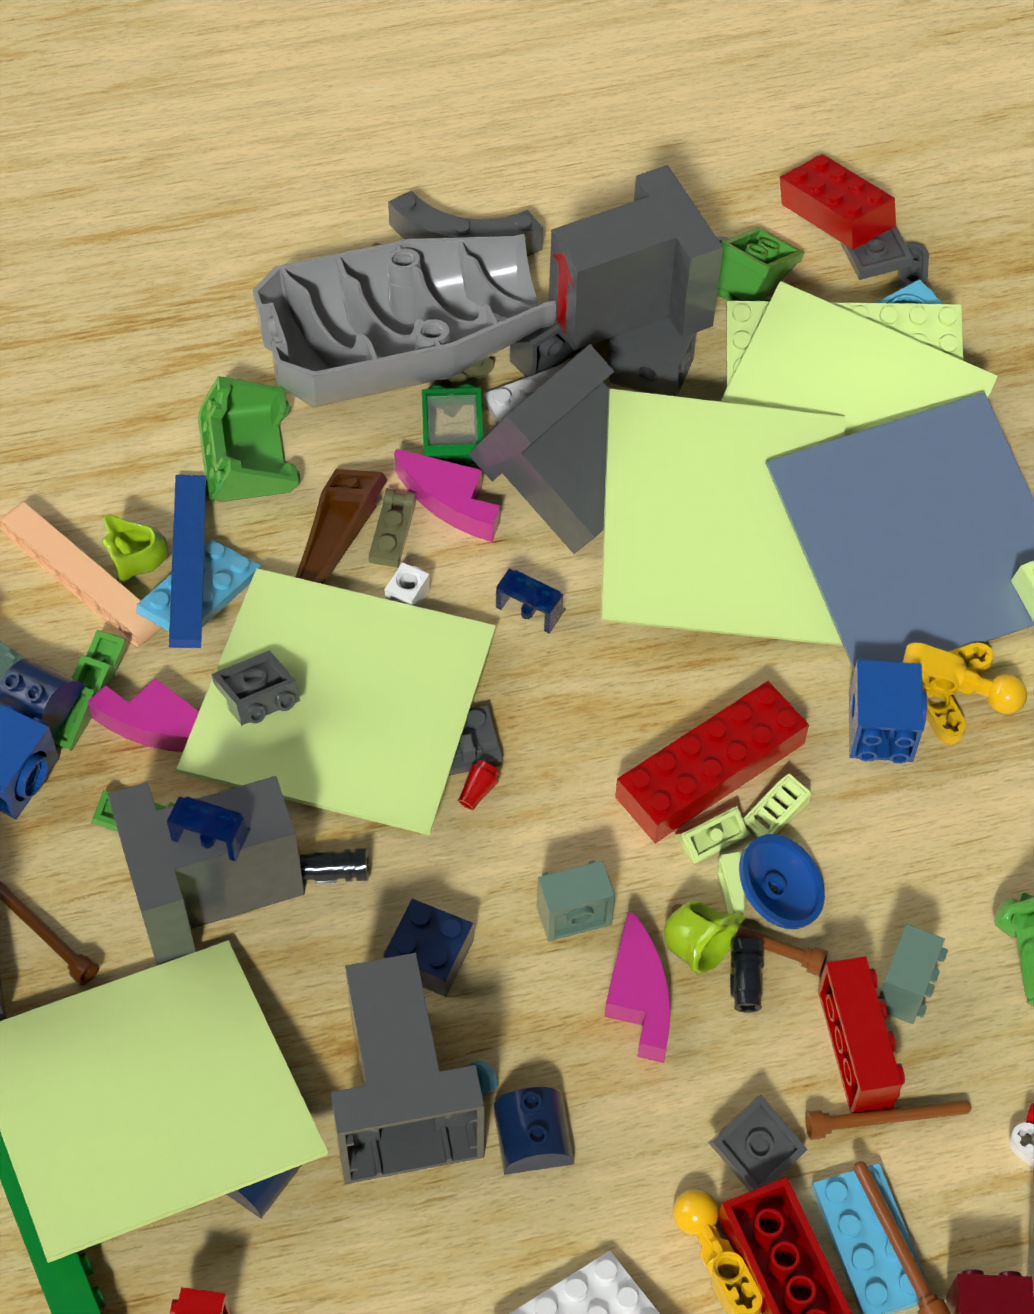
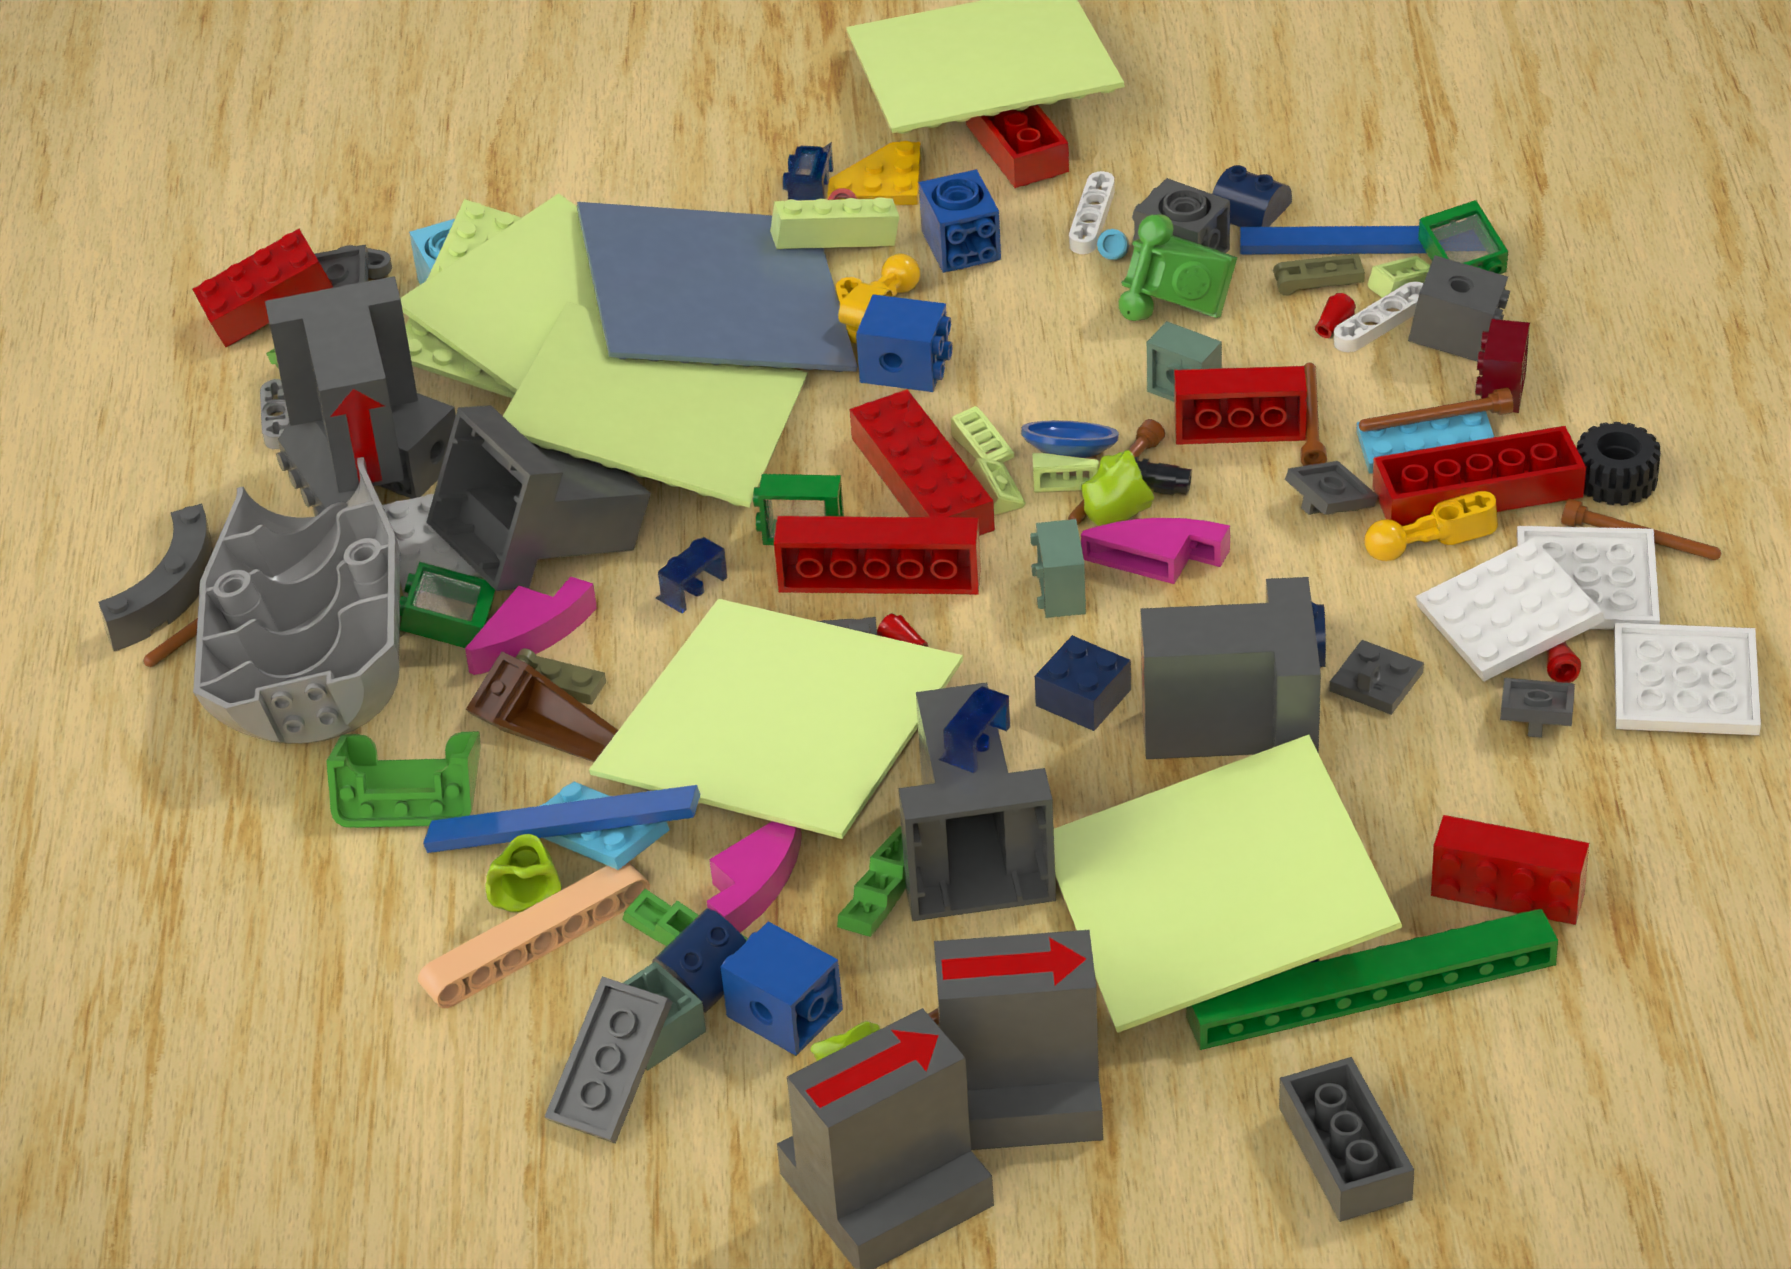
camera: 75 degrees left, 15 degrees down
dark grey plate [211,650,300,726] -> none
white brick [384,562,430,607] -> none
none -> green window [753,474,844,545]
none -> red brick [774,516,981,595]
none -> dark grey hinge [1329,640,1424,715]

